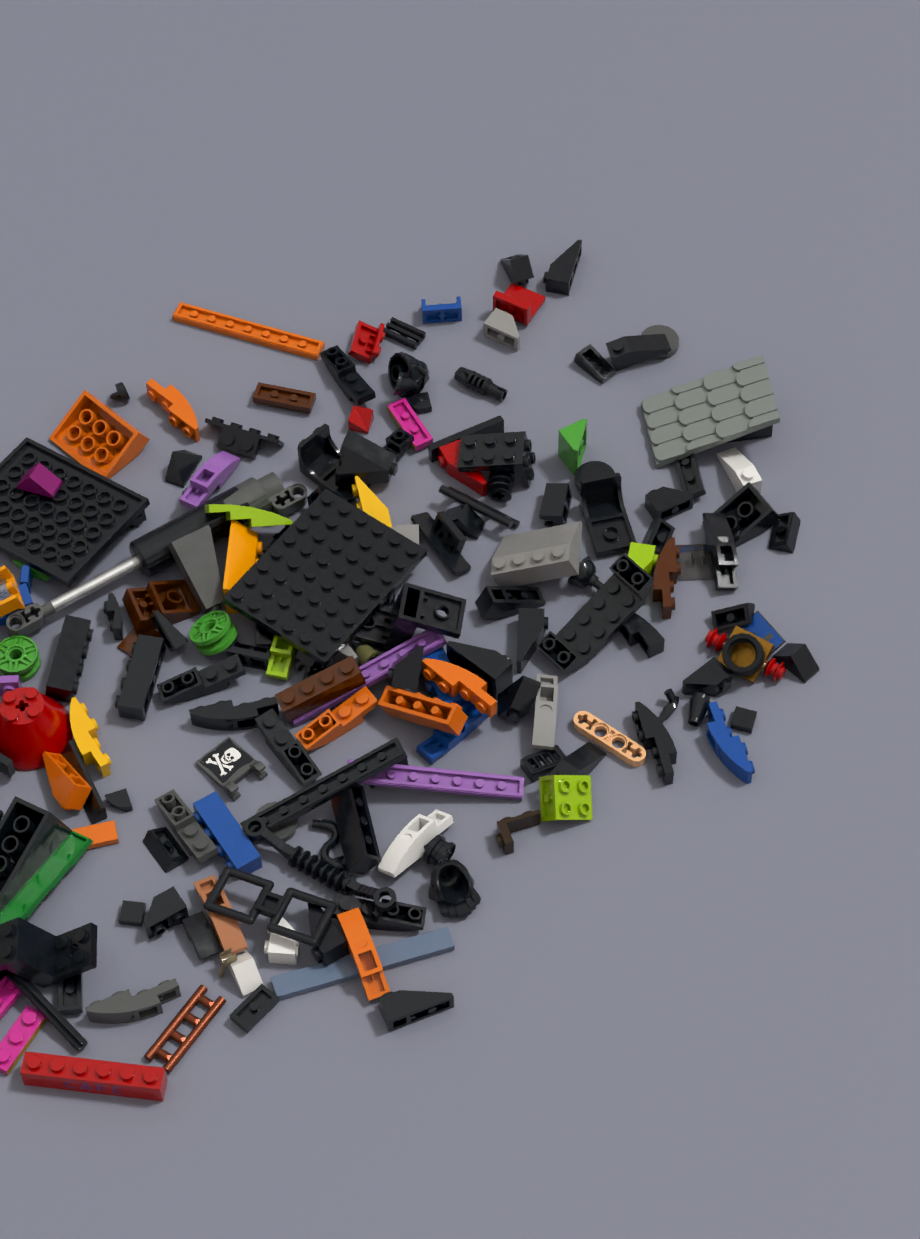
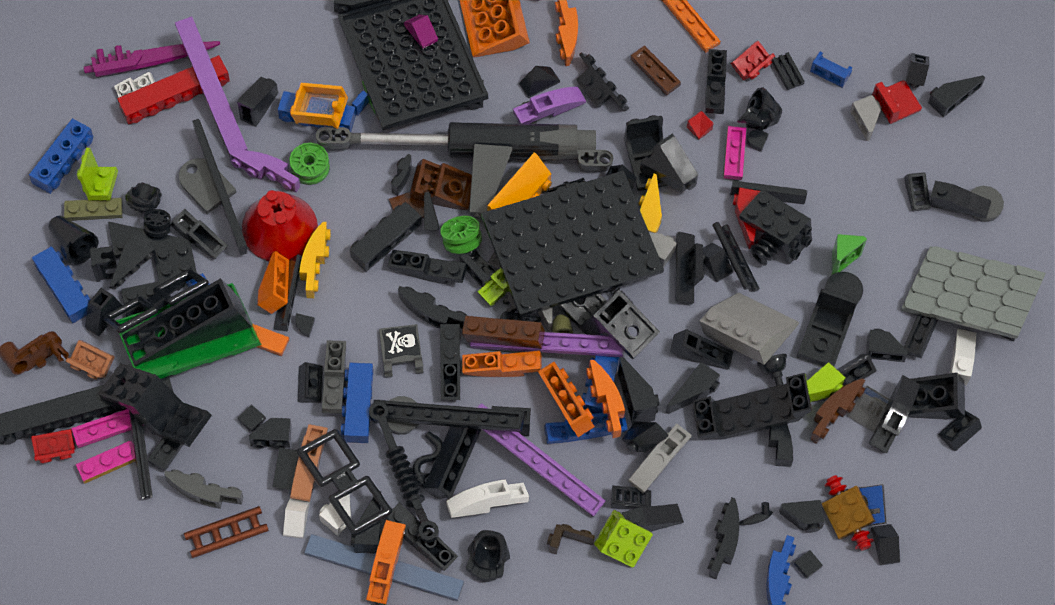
camera: 30 degrees right, 10 degrees up
red brick [20,1051,168,1102] -> none
black brick [45,615,94,702] -> none
lime slope [205,504,293,527] -> none
dark tan hand [218,948,237,977] -> none
black plate [229,984,279,1033] -> none
black slope [383,428,414,462] -> none
black slope [387,645,424,690] -> none
black wheel [423,834,456,867] -> none
black hinge [454,367,507,402] -> none
black hinge [539,483,572,527] -> none
light nougat beam [573,711,646,767] -> none
black cone [688,692,710,727] -> none
black slope [711,603,755,632] -> none
black tyre [722,633,765,677] -> none

